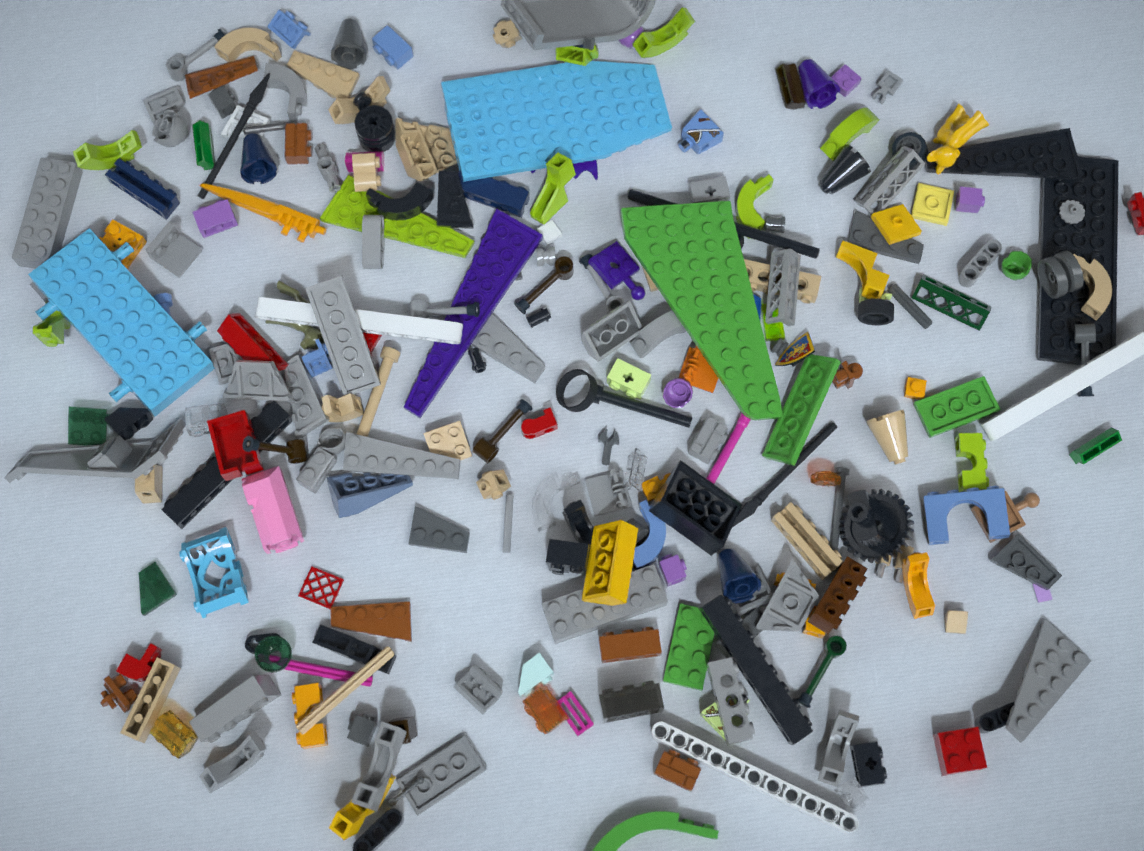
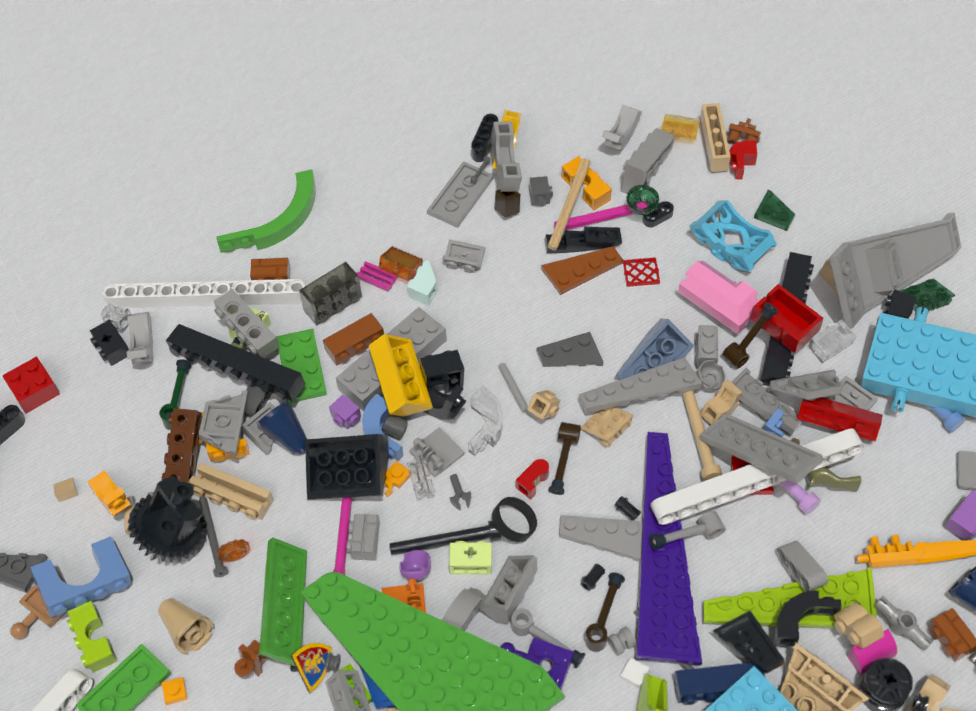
camera: 155 degrees right, 15 degrees down
black piece [733,422,837,527] -> none

